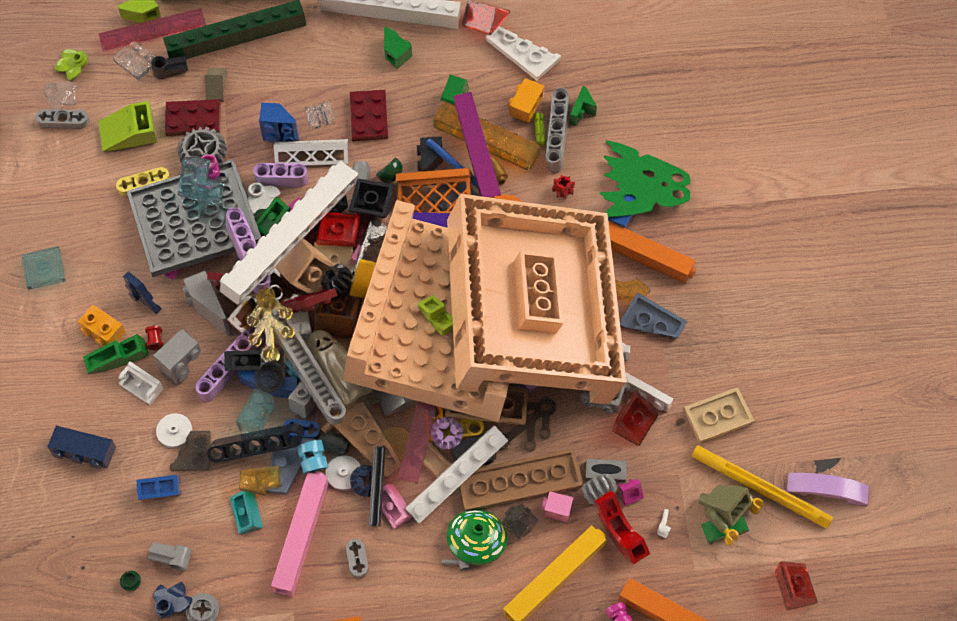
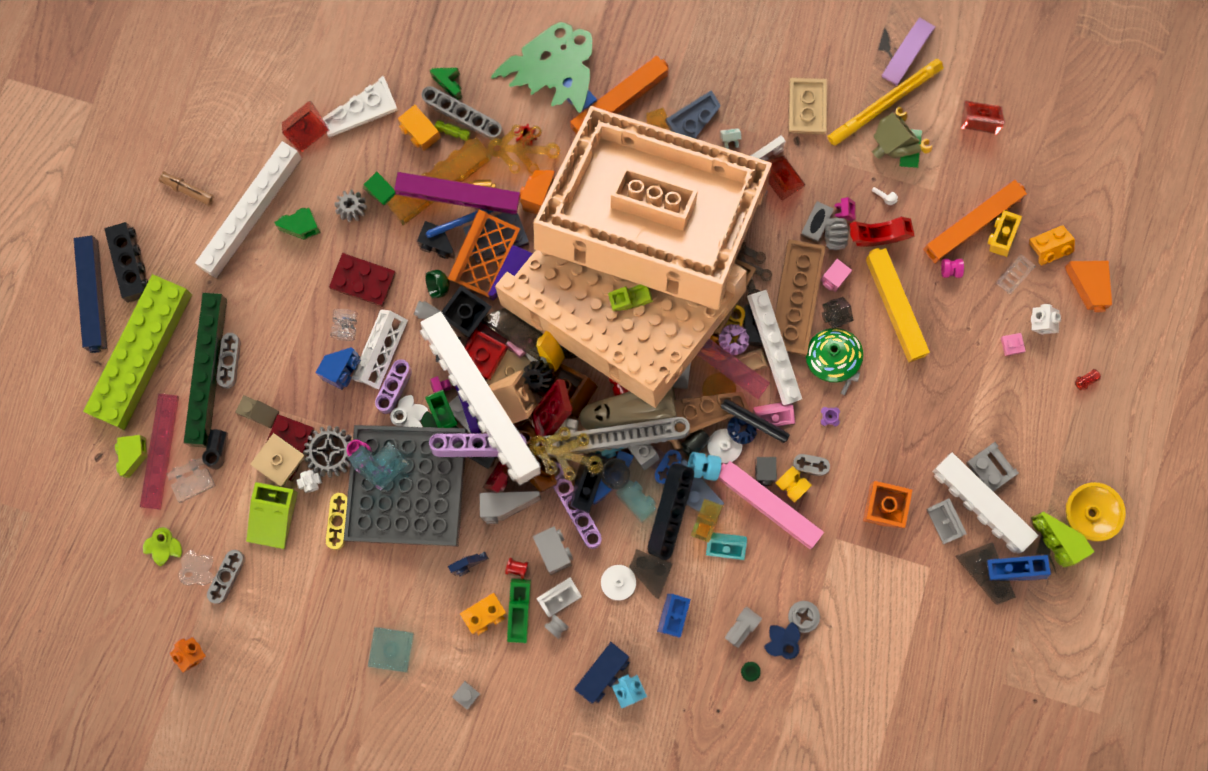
camera: 65 degrees left, 15 degrees up
none -> light grey beam [217,333,241,389]
none -> tan plate [250,433,305,487]
none -> white gear [296,470,322,493]
none -> light grey gear [334,190,367,222]
none -> light grey plate [452,681,480,710]
none -> clear yellow plant [488,124,560,175]
none -> light grey wheel [544,614,569,639]
none -> medium azure brick [612,674,647,709]
none -> light aqua tile [720,128,741,149]
none -> dark grey brick [755,457,777,486]
none -> yellow wheel [775,466,812,503]
none -> medium lavender plate [821,407,840,426]

